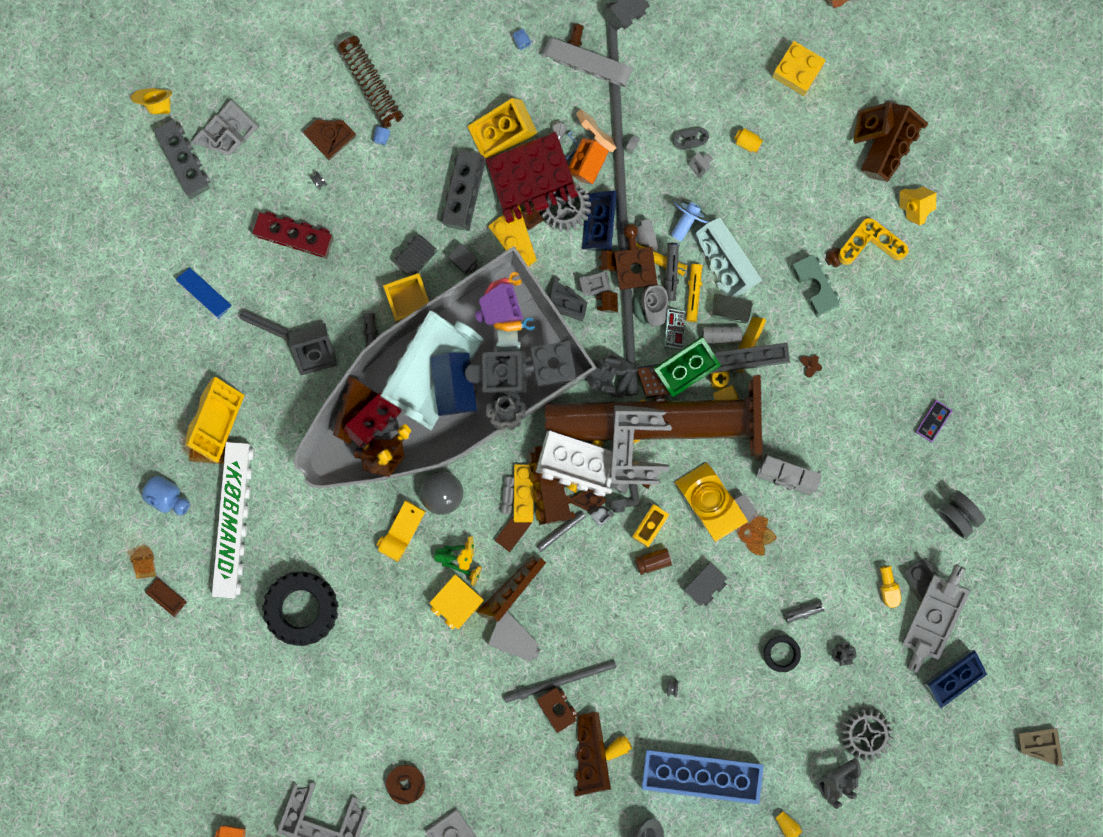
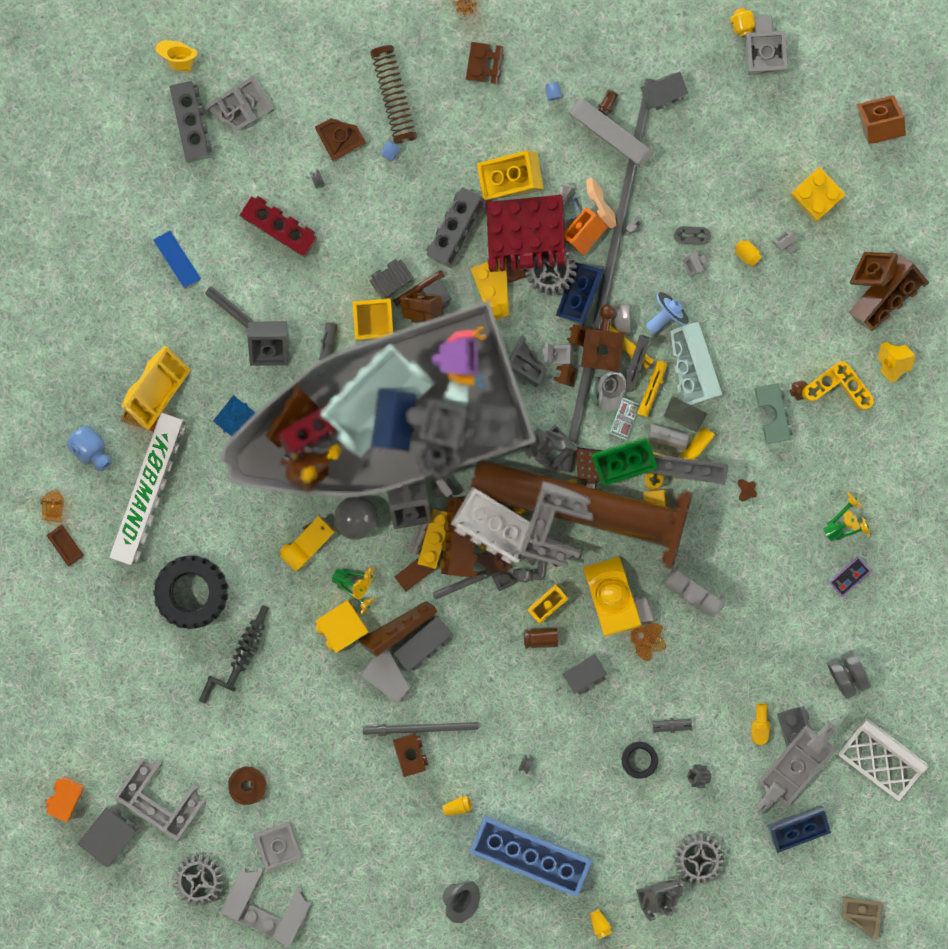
camera: 20 degrees right, 5 degrees up
reddish brown wing [575,712,611,797] -> none
none -> pearl dark grey piece [199,605,269,704]
none -> piece [213,395,256,437]
none -> dark grey hinge [387,484,432,529]
none -> reddish brown bar [392,270,445,307]
none -> dark grey brick [394,616,453,671]
none -> reddish brown brick [400,292,444,323]
none -> light grey tile [433,477,457,497]
none -> reddish brown plate [466,42,504,85]
none -> light grey tile [772,230,797,254]
none -> plant [824,492,871,541]
none -> white fence [838,717,928,801]

